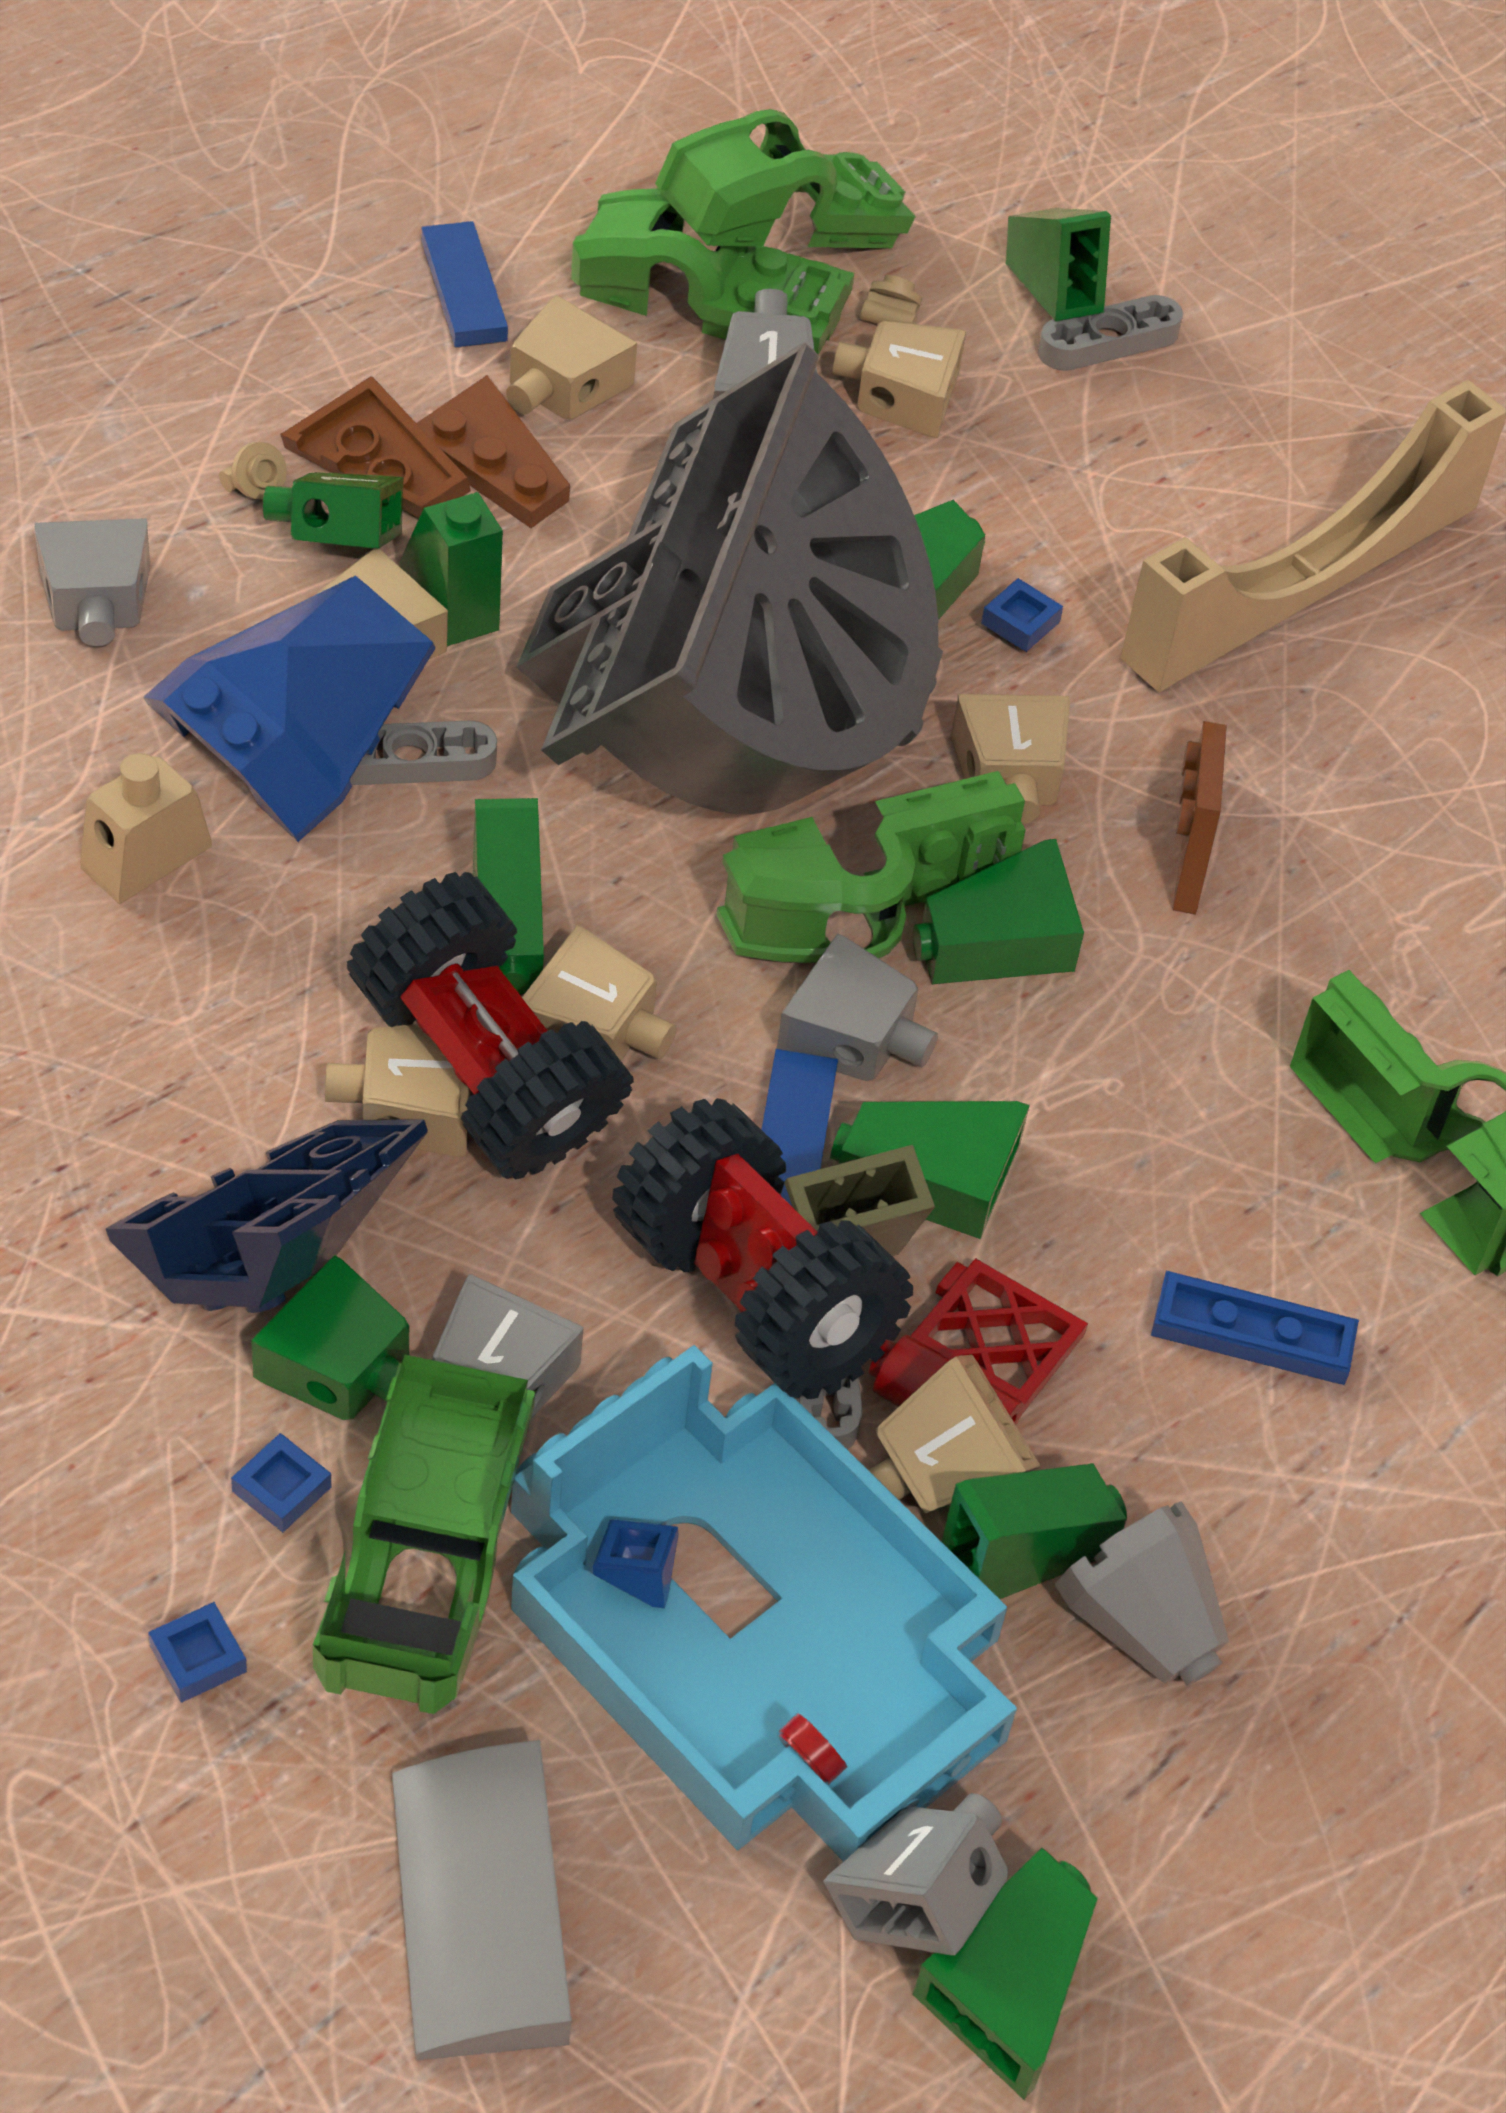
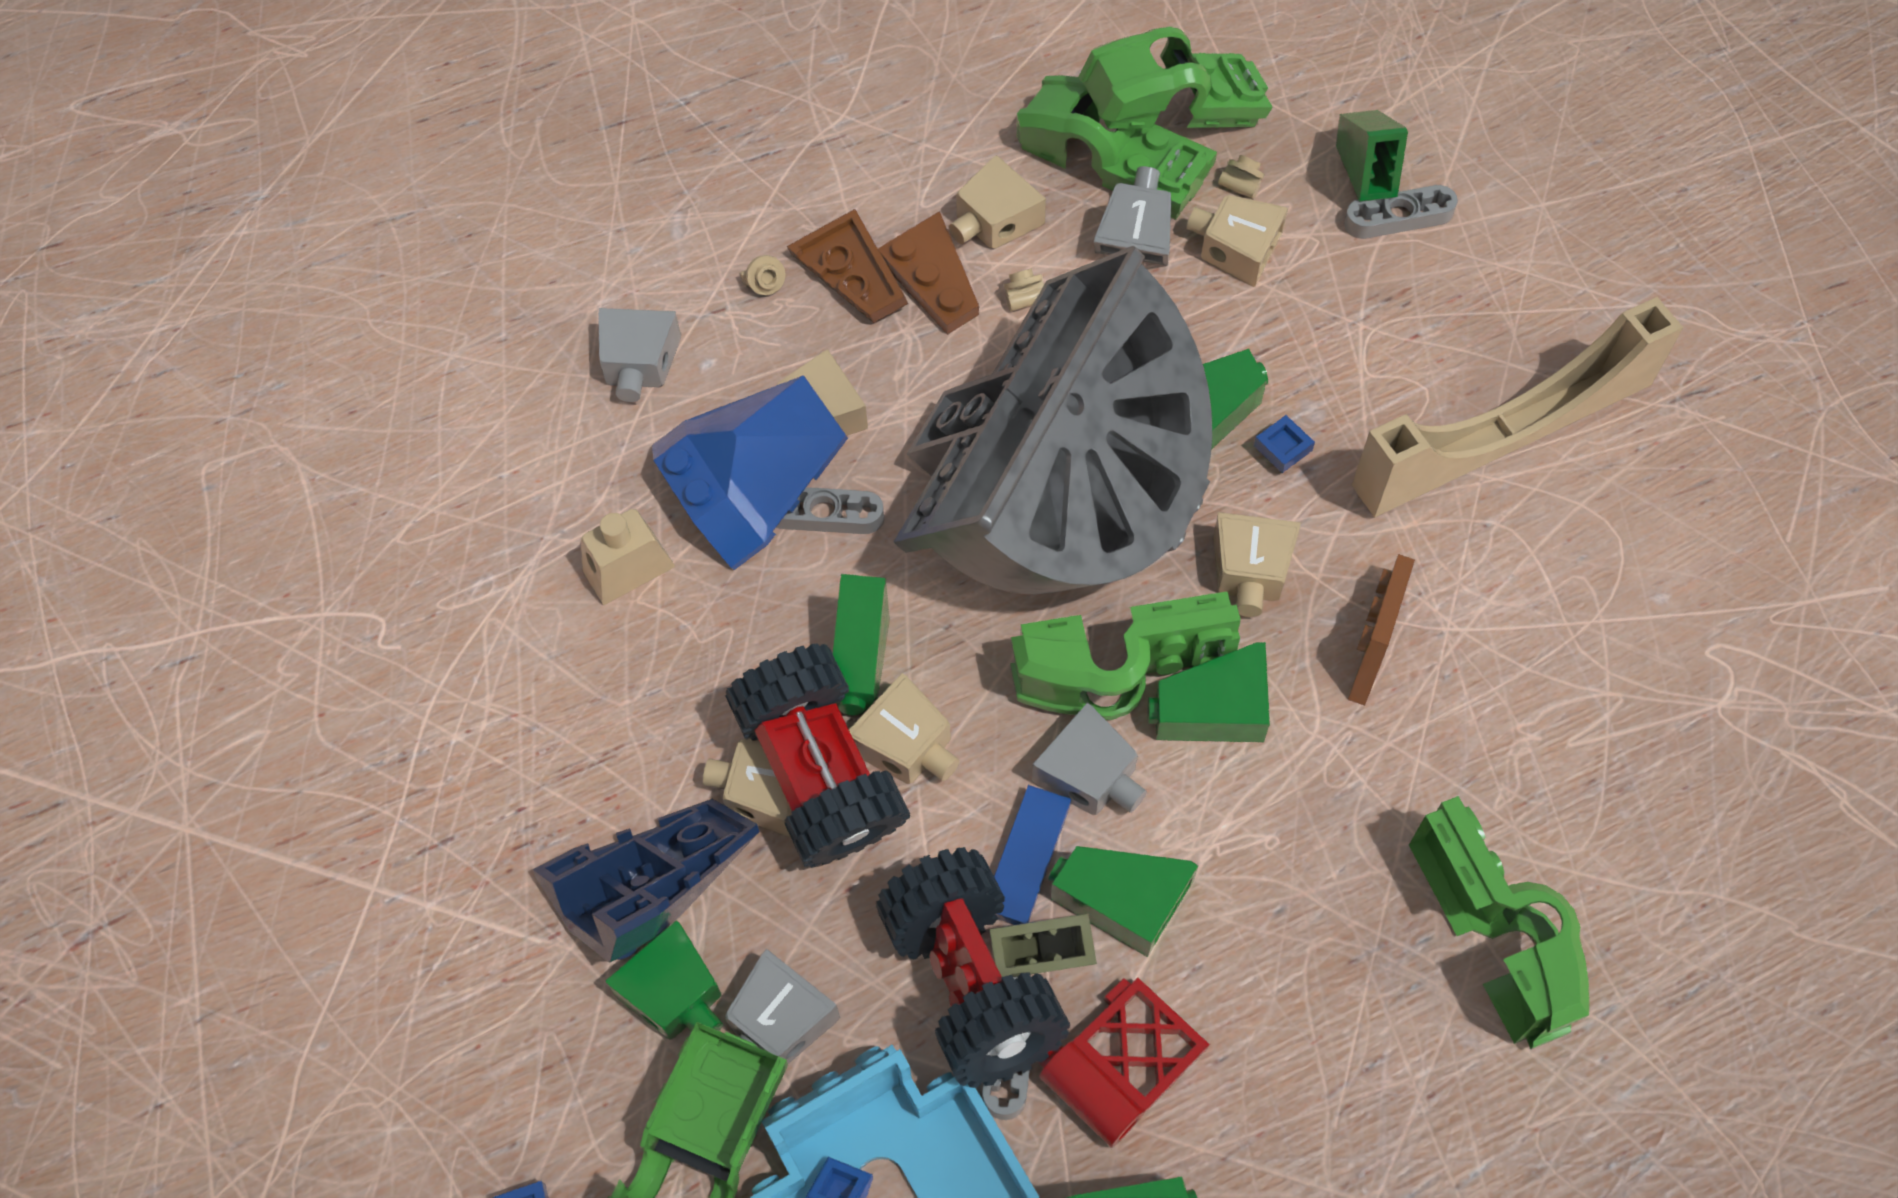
camera: 20 degrees right, 10 degrees up
blue plate [231,1433,332,1533] -> none
green torso [263,472,403,549] -> none
green slope [399,492,503,646] -> none
blue tile [421,221,508,347] -> none
tan torso [869,1355,1041,1513] -> none
blue tile [1151,1270,1359,1385] -> none
none -> tan plate [1003,268,1044,312]

